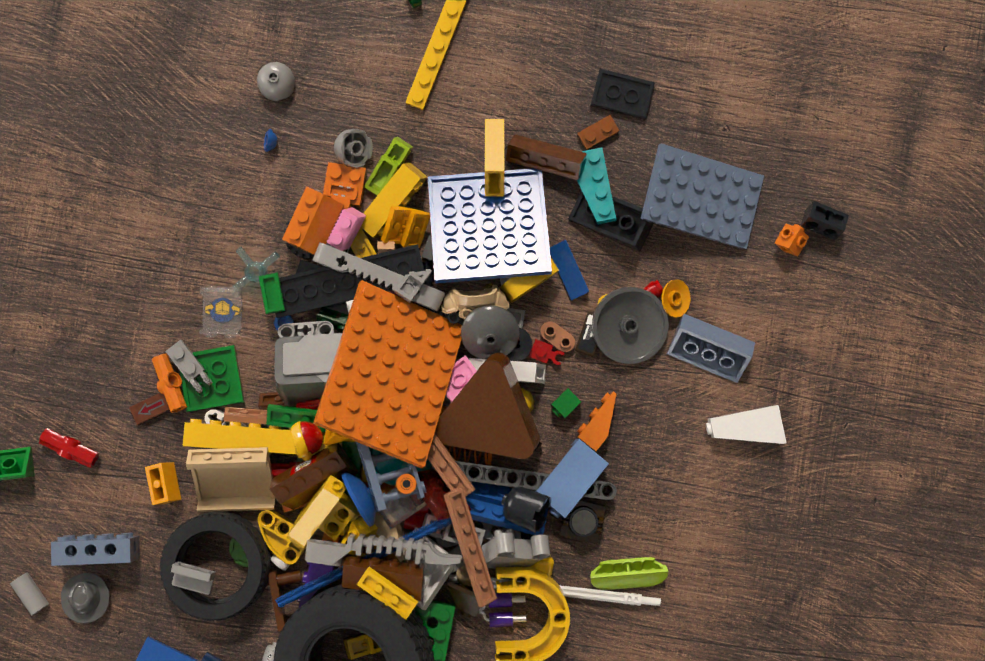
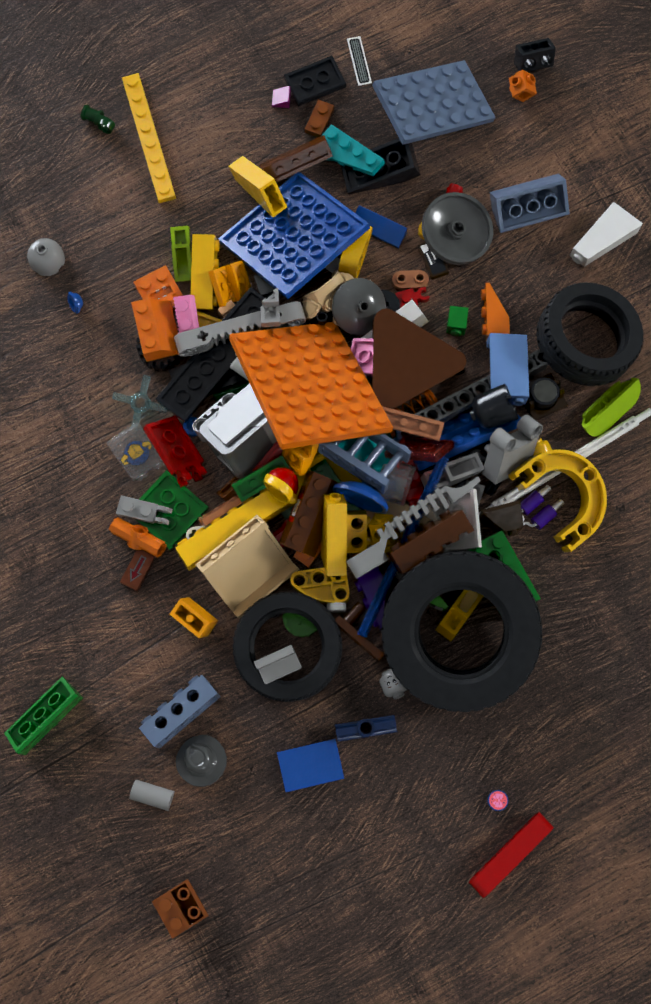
camera: 35 degrees left, 10 degrees down
red piece [39,428,99,468] -> none
green tile [259,272,286,315] -> none
light grey cylinder [334,129,373,168] -> none
yellow plate [357,567,418,619] -> none
orange tile [396,474,416,494] -> none
nougat tile [444,488,497,607] -> none
tan tile [456,565,471,585] -> none
light orange dish [662,279,691,318] -> none
none -> red tile [143,416,207,487]
none -> slope [272,86,291,108]
none -> sticker [347,36,372,86]
none -> black tyre [536,282,644,386]

